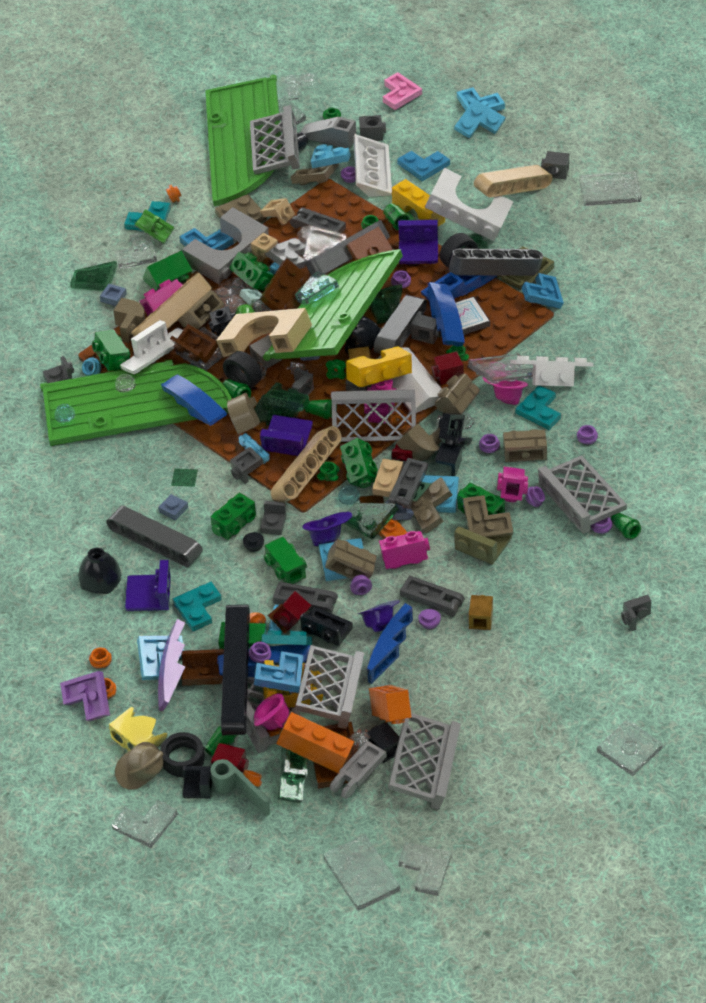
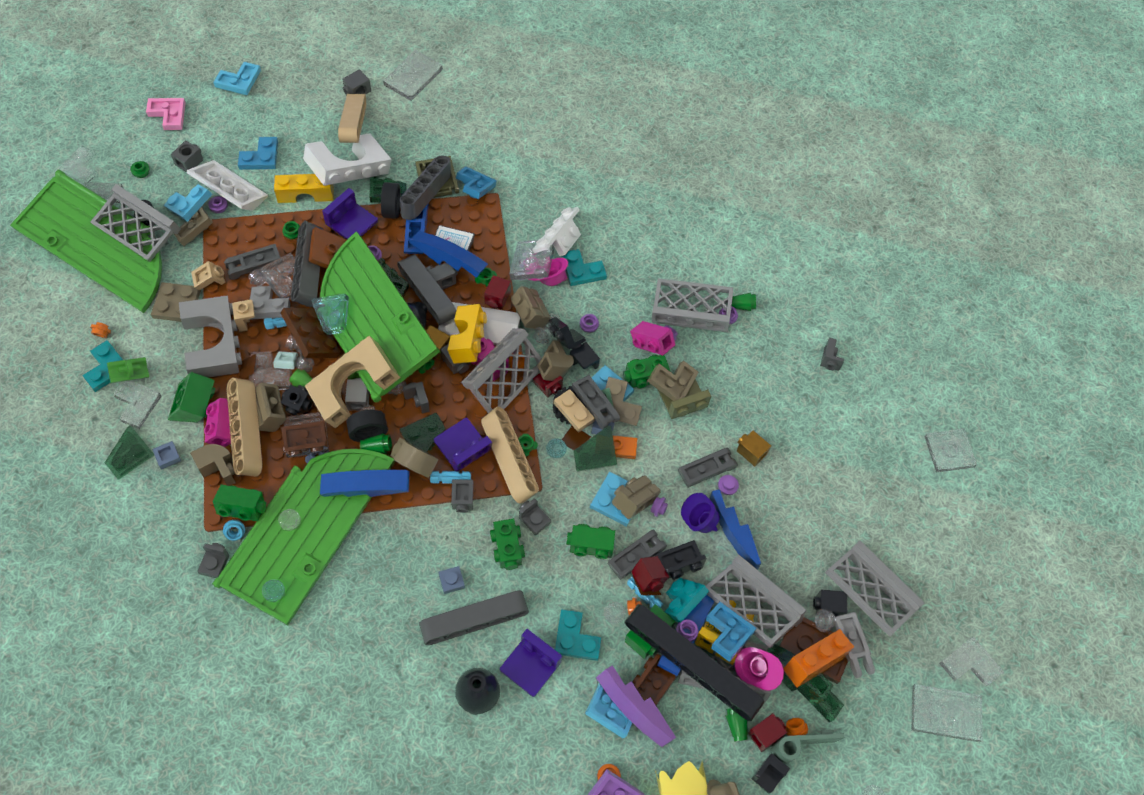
camera: 60 degrees left, 15 degrees up
orange plate [89,647,112,669] -> none
white bracket [121,320,183,374] -> none
black tyre [160,732,205,777] -> none
clear green sticker [171,468,198,487] -> none
dark azure plate [179,228,234,250] -> none
green brick [229,252,274,292] -> none
black plate [243,532,264,552] -> none
clear green wing [263,382,310,412] -> none
light grey slope [301,117,356,149] -> none
dark purple piece [302,512,352,546] -> none
green cone [305,399,337,420] -> none
green brick [340,438,378,488] -> none
orange brick [369,685,412,724] -> none
dark pink brick [379,531,430,569] -> none
green piece [383,203,417,230] -> none
medium azure plate [454,99,506,138] -> none
dark tan brick [503,429,547,462] -> none
medium lavender plate [577,425,598,444] -> none

